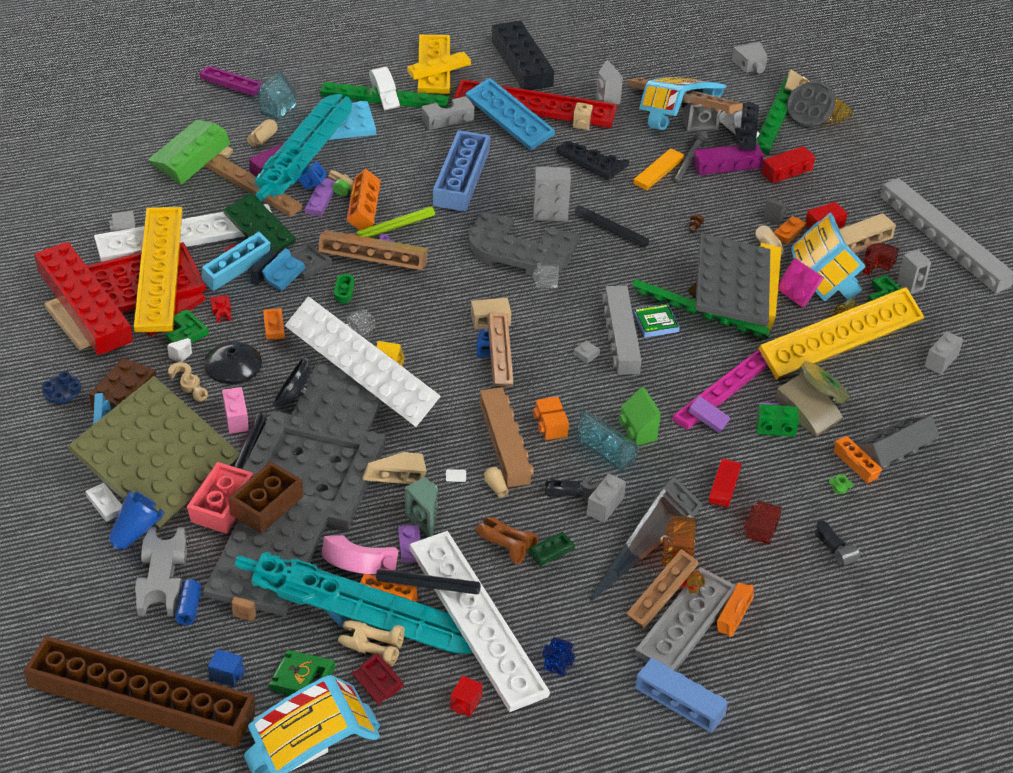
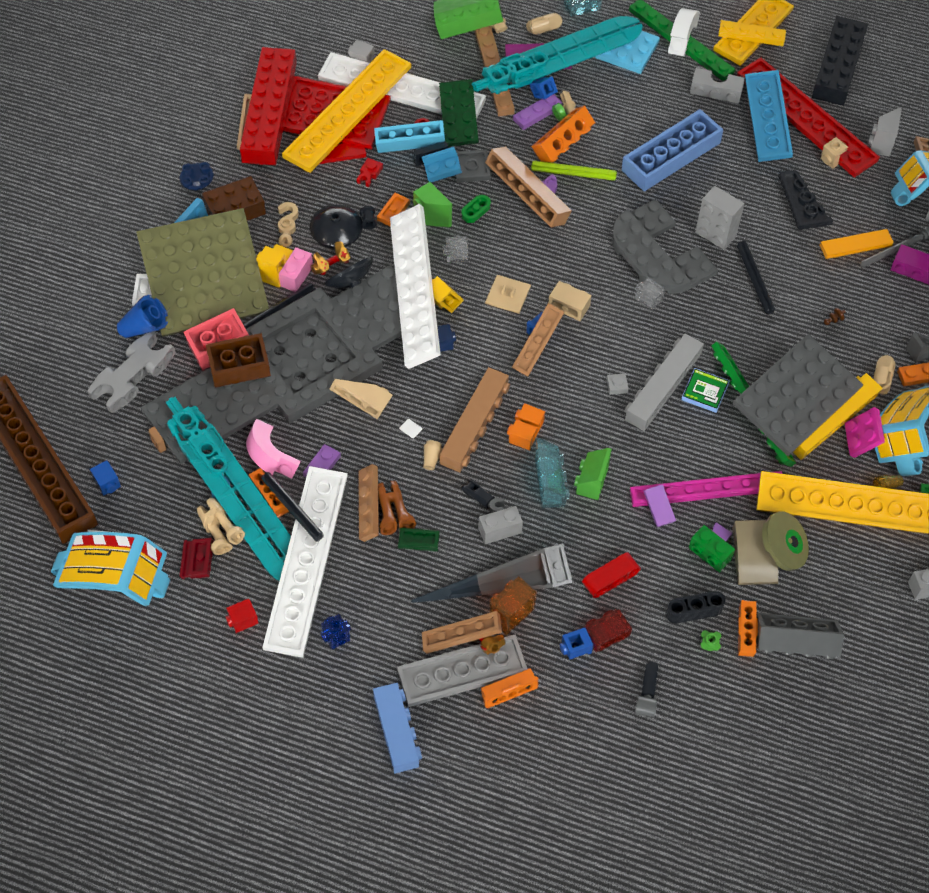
camera: 40 degrees right, 15 degrees up
green plate [166,309,209,344] -> none
white slope [168,338,192,363] -> none
blue axle [175,580,201,626] -> none
green container [268,650,336,695] -> none
sand green slope [405,477,438,538] -> none
none -> yellow brick [256,244,293,288]
none -> pearl gold piece [311,241,350,275]
none -> medium nougat plate [359,464,379,542]
none -> black bush [360,206,377,229]
none -> bright green slope [413,182,452,228]
none -> tan piece [485,275,531,314]
none -> blue brick [560,628,593,660]
none -> black beam [666,591,726,623]

